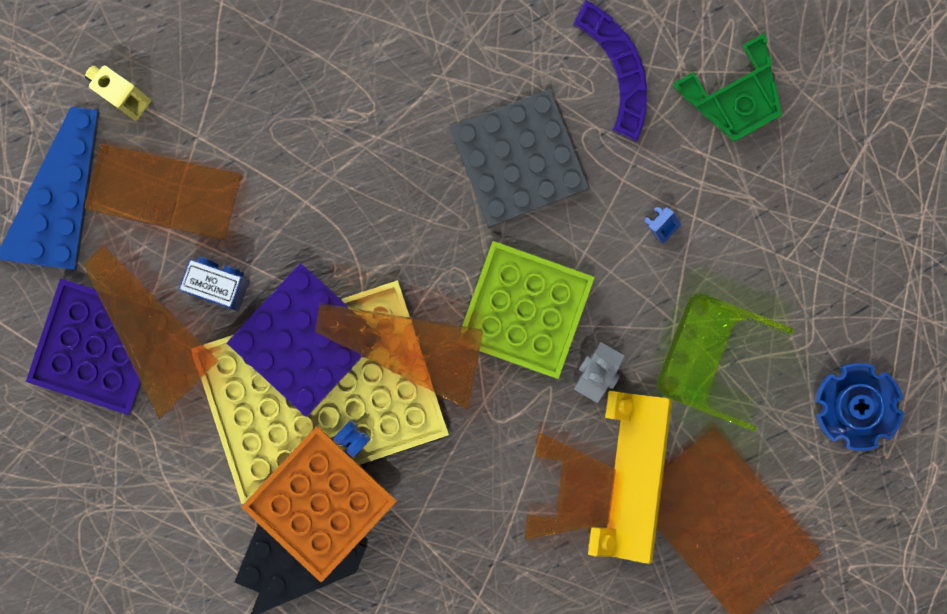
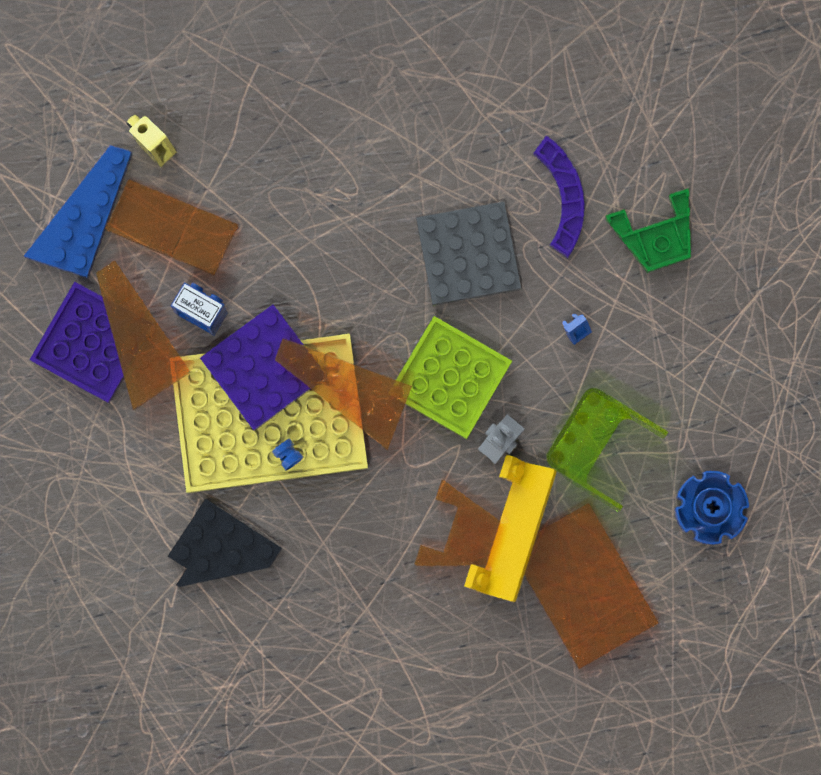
camera: 10 degrees right, 5 degrees down
orange plate [241,426,397,582] -> none

